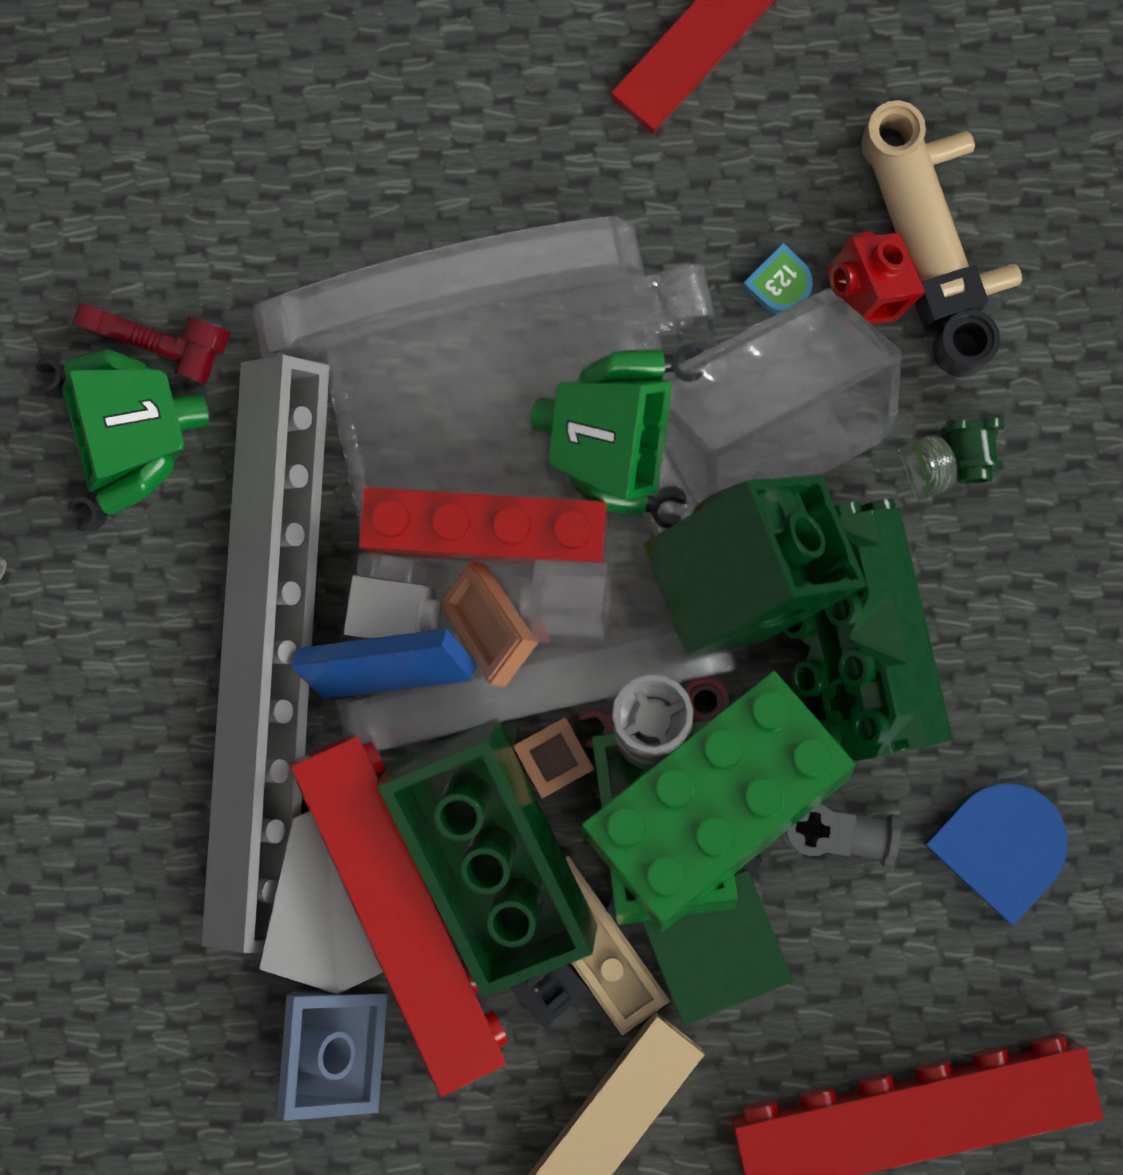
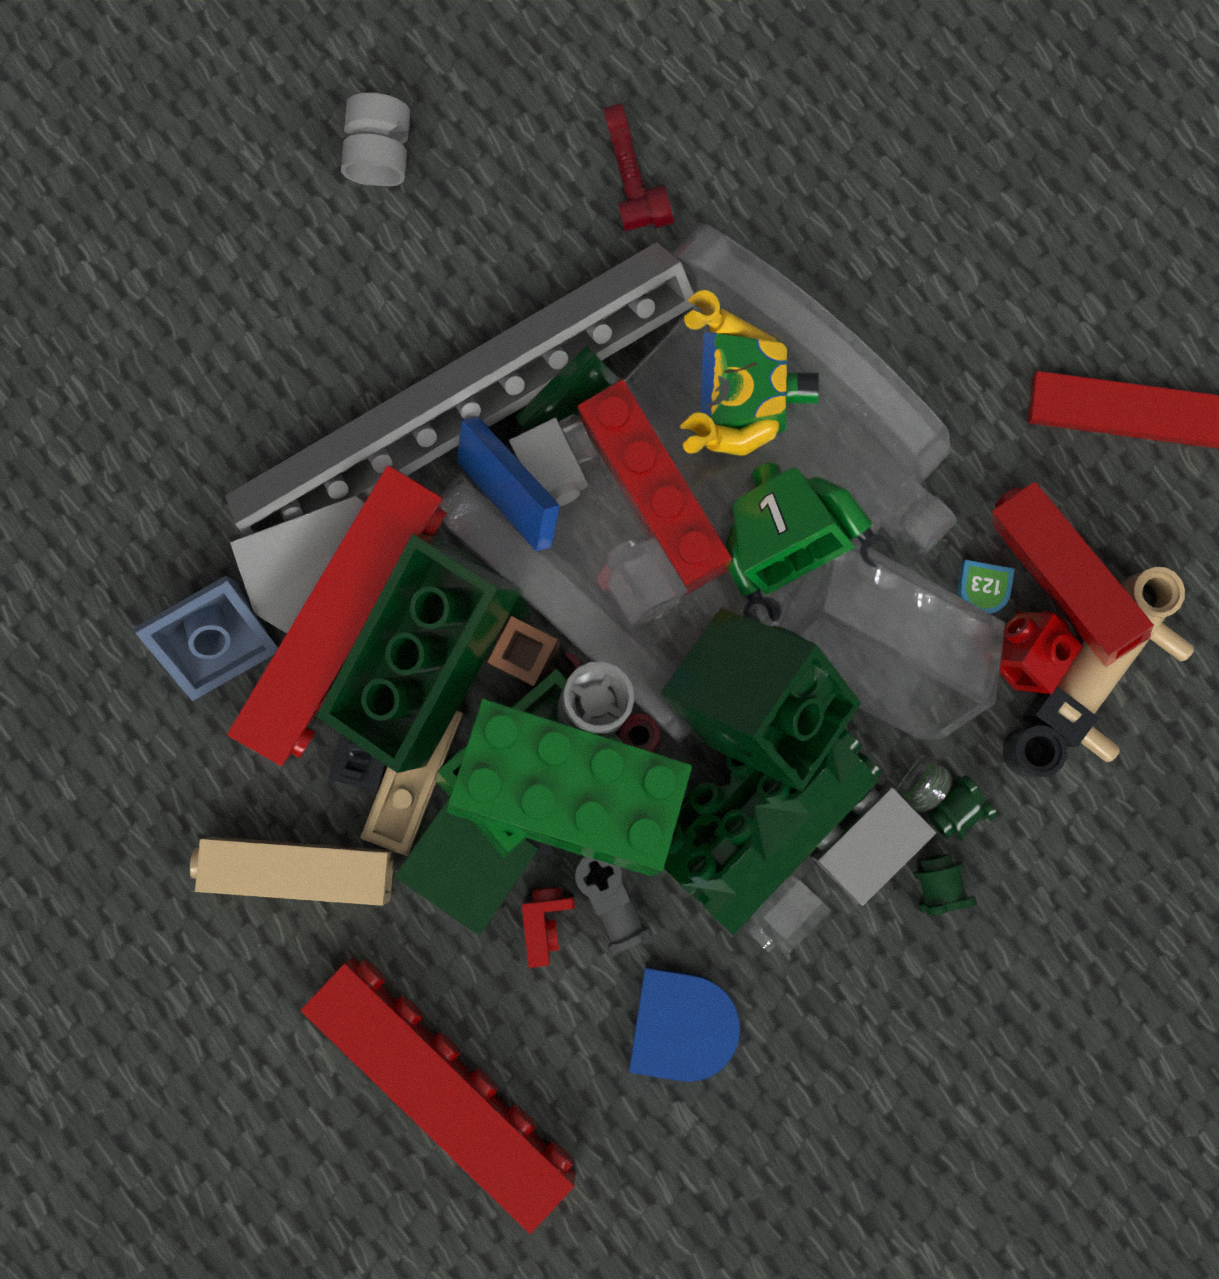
camera: 55 degrees right, 0 degrees up
green torso [36,349,209,531] -> none
nougat tile [440,560,538,687] -> none
none -> dark green tile [515,345,621,436]
none -> red bracket [522,887,575,968]
none -> torso [680,290,819,456]
none -> clear brick [747,873,831,956]
none -> light grey brick [812,787,936,906]
none -> dark green brick [913,854,977,916]
none -> red brick [992,482,1154,667]

